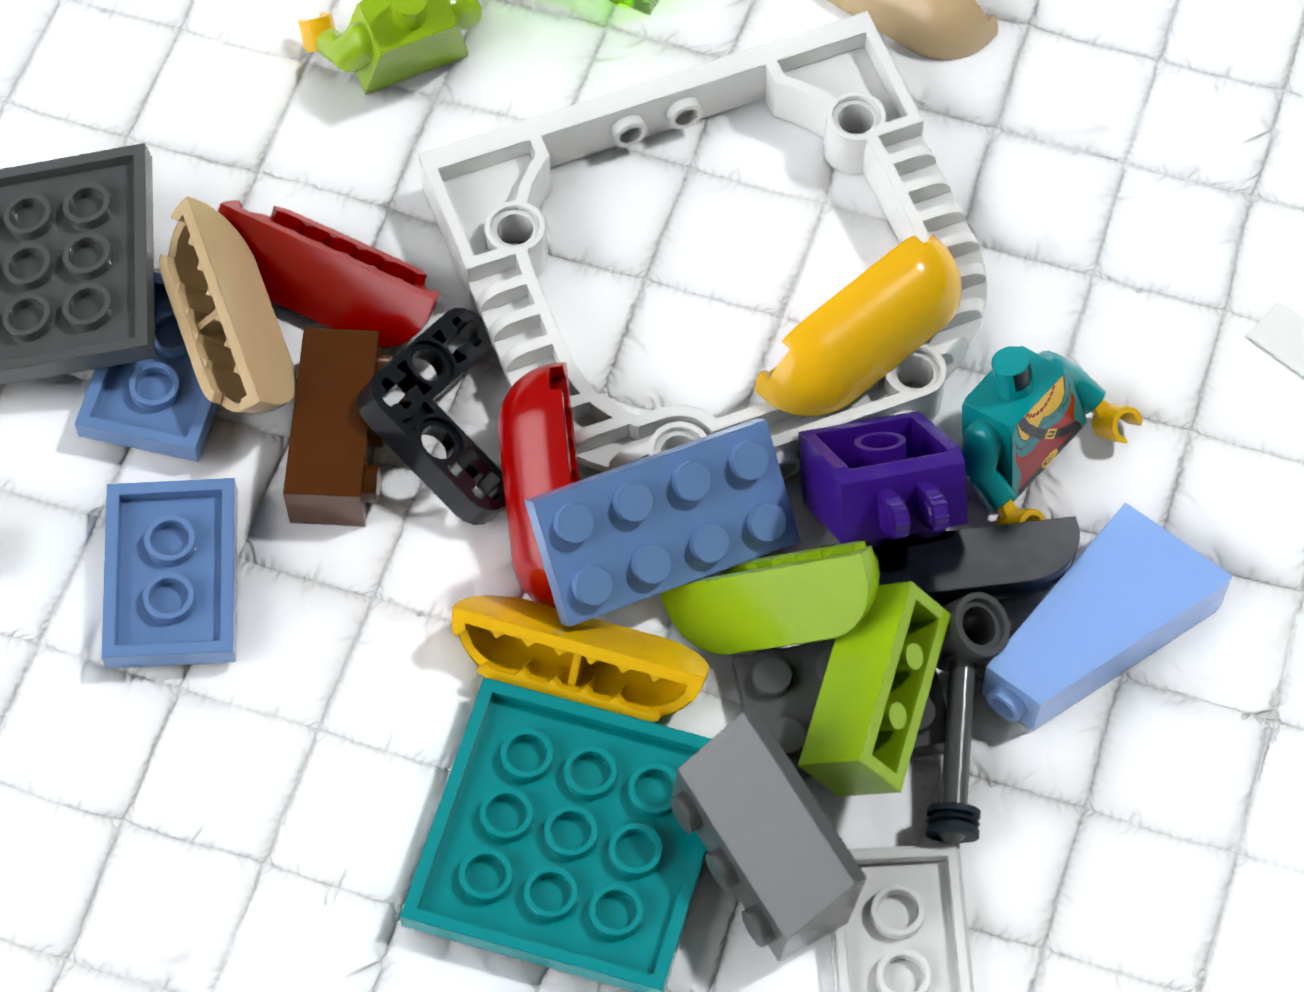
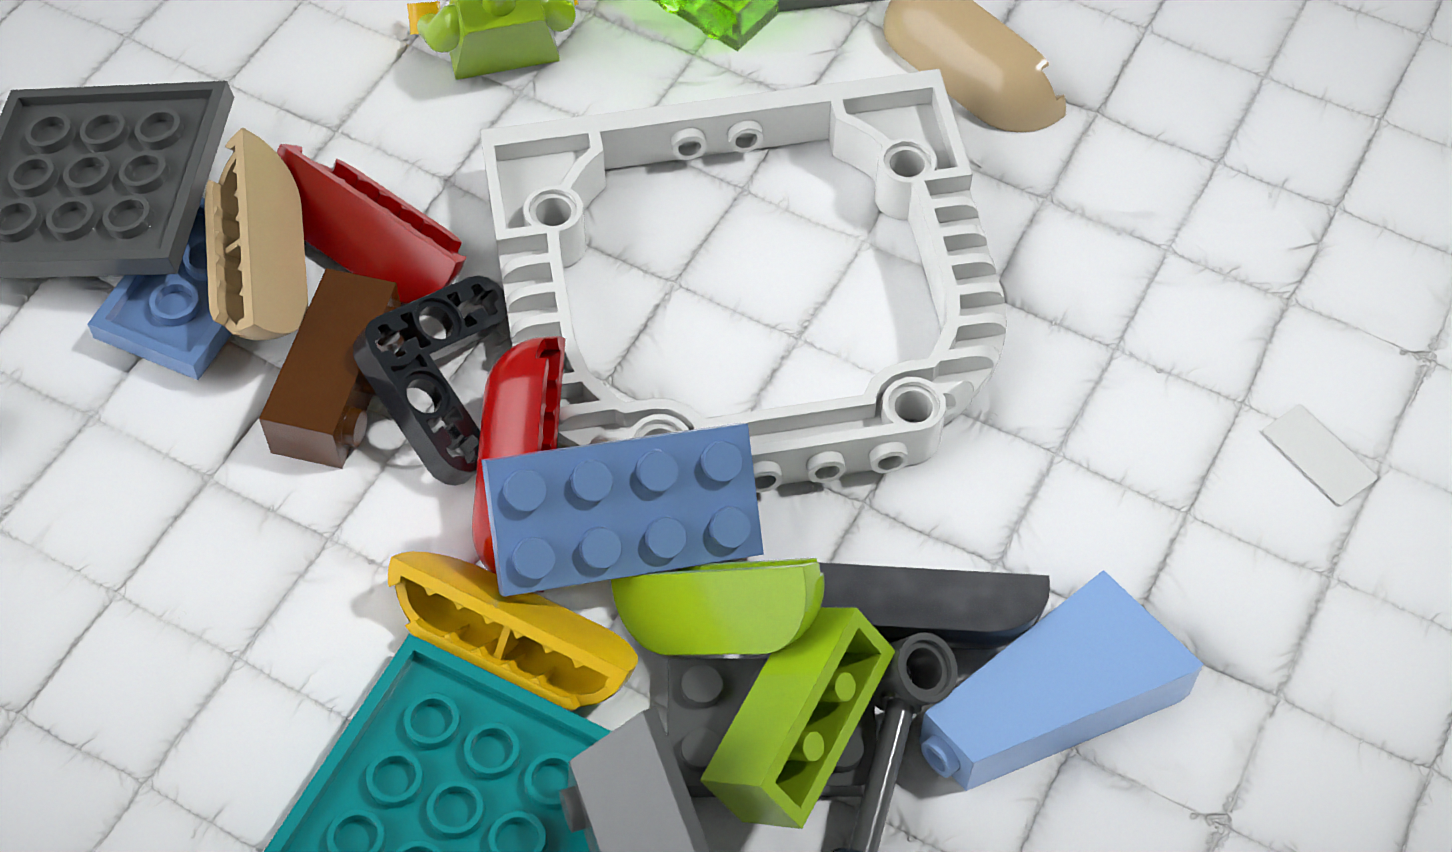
camera: 10 degrees right, 5 degrees down
medium blue plate [101,478,238,669] -> none
yellow brick [754,235,962,416] -> none
dark purple hinge [798,411,968,548] -> none
teal torso [961,346,1142,525] -> none

